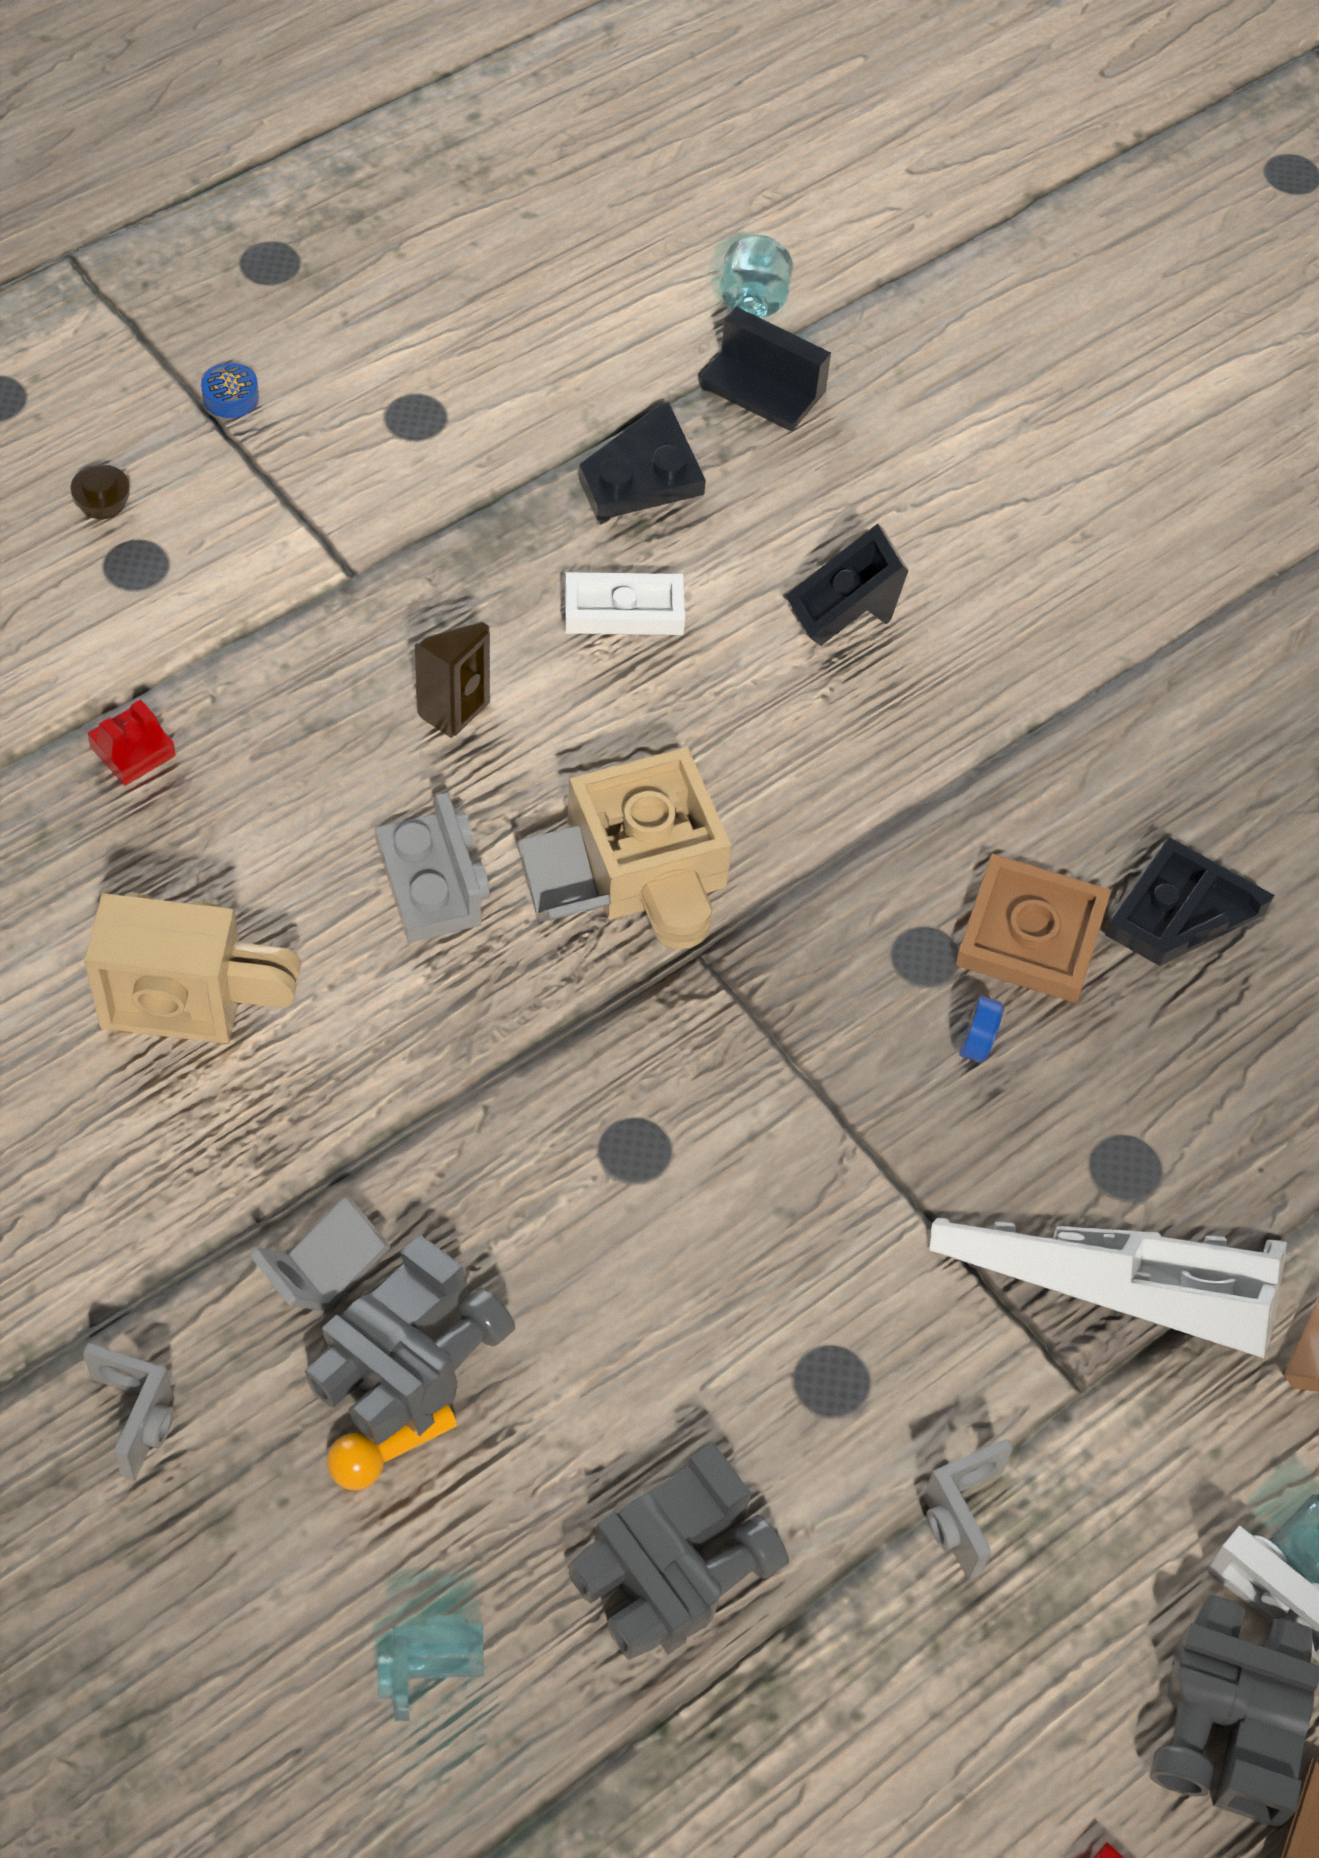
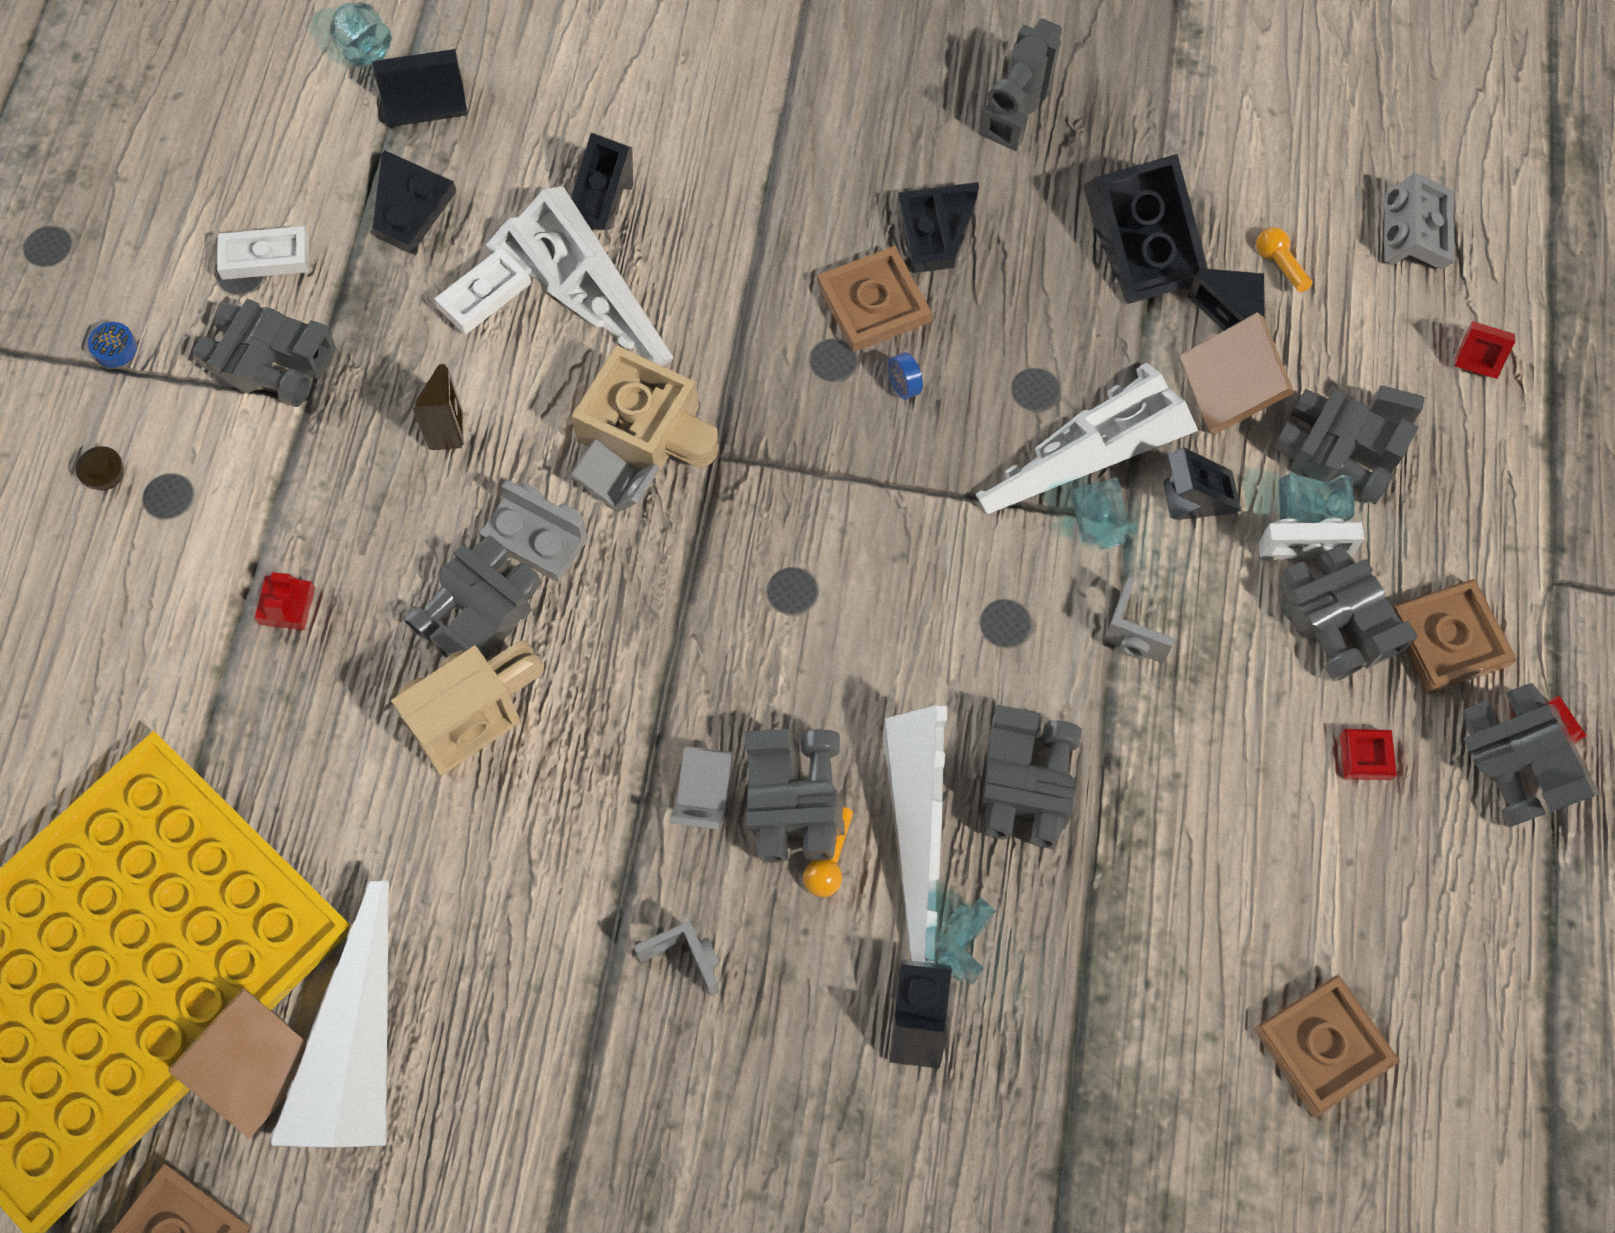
camera: 40 degrees left, 10 degrees up
none -> dark grey hips [193,298,336,407]
none -> white plate [217,226,309,280]
none -> dark grey hips [402,535,541,660]
none -> white wedge [486,186,674,366]
none -> white wedge [883,705,947,963]
none -> black slope [889,959,952,1069]
none -> clear light blue bracket [1070,478,1138,549]
none -> black slope [1164,447,1242,520]

